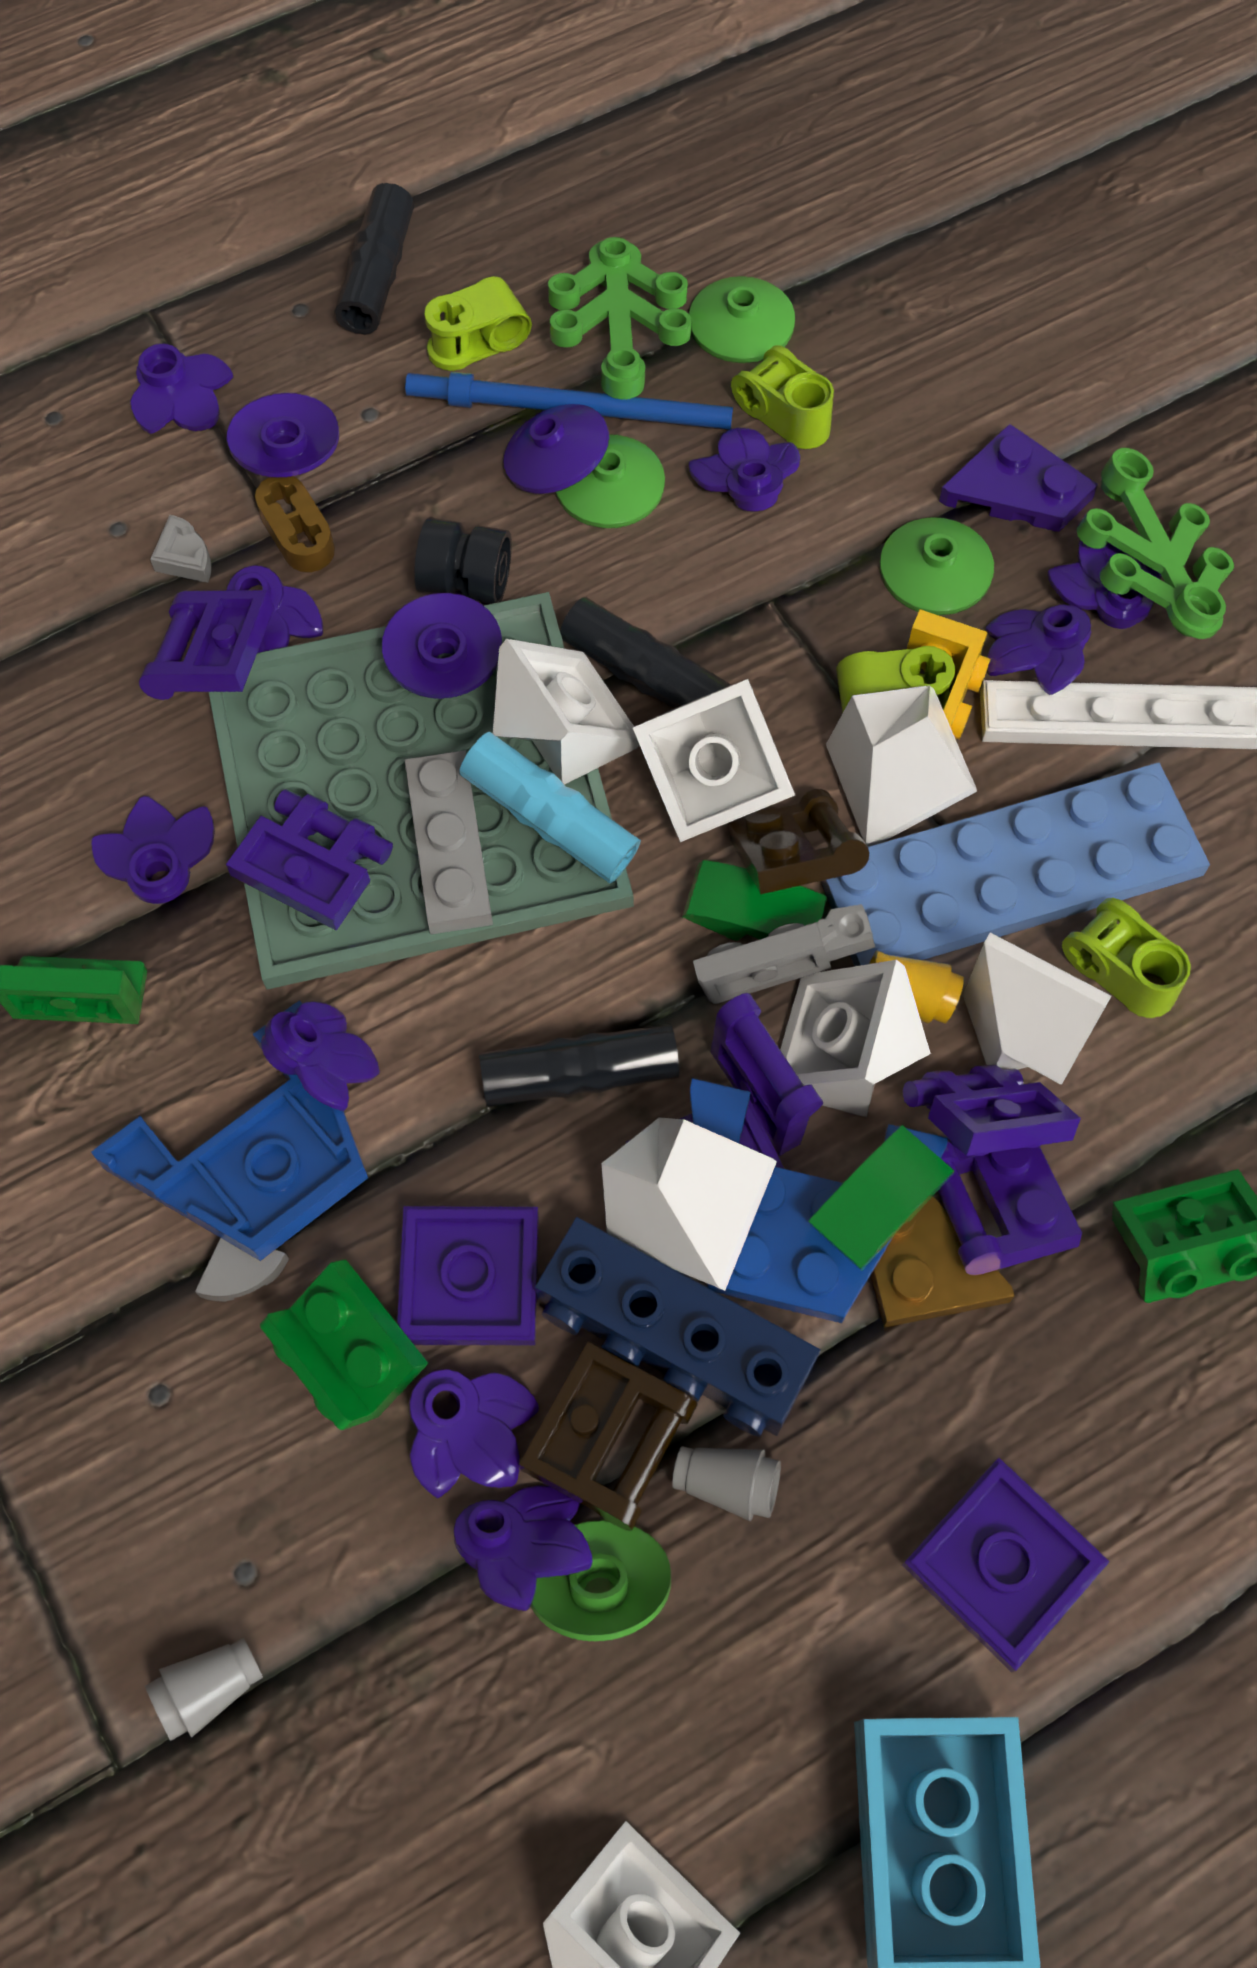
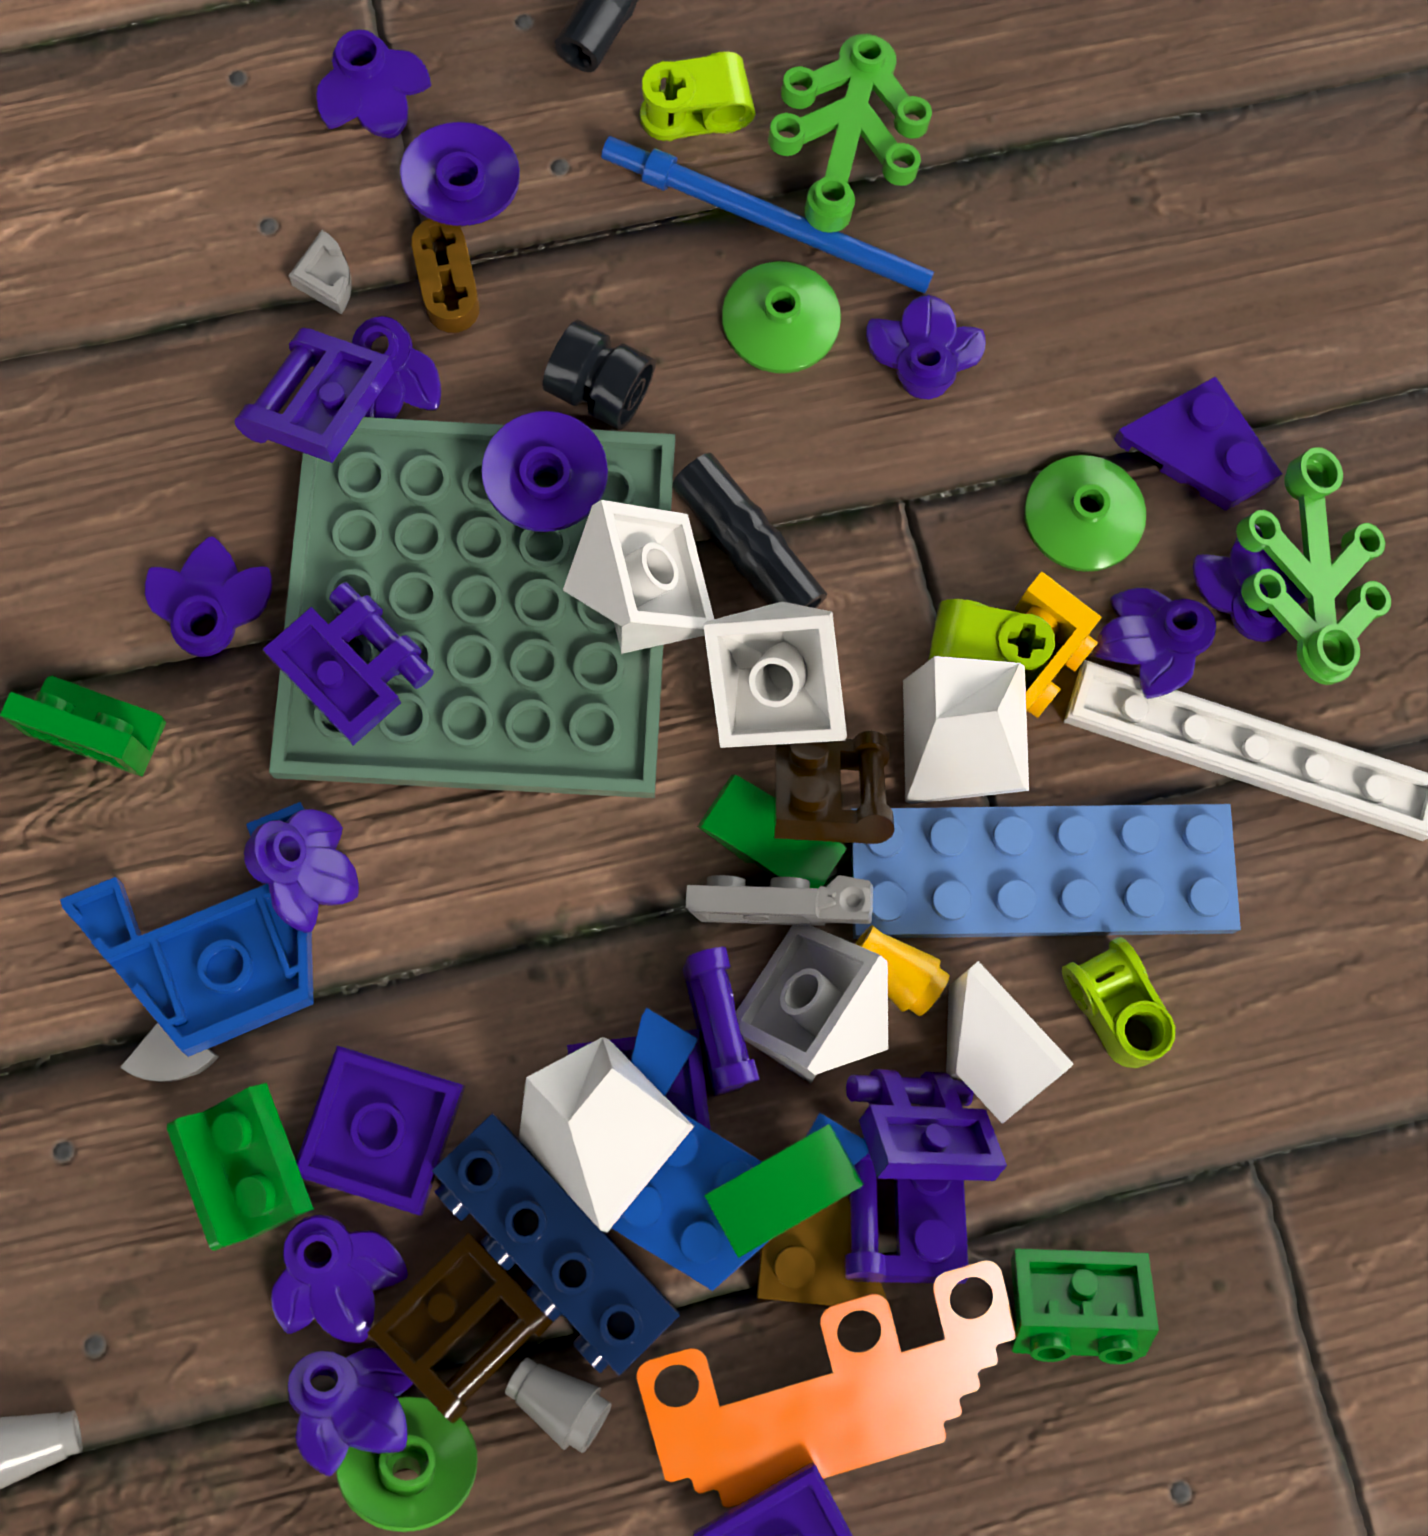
camera: 10 degrees right, 10 degrees up
light grey plate [405,750,493,935] -> none
medium azure axle [459,732,641,883] -> none
black axle [479,1024,680,1107] -> none
dark purple dish [504,404,609,494] -> none
bright green dish [689,276,795,363] -> none
lime piece [731,345,834,449] -> none
none -> orange piece [637,1261,1016,1508]

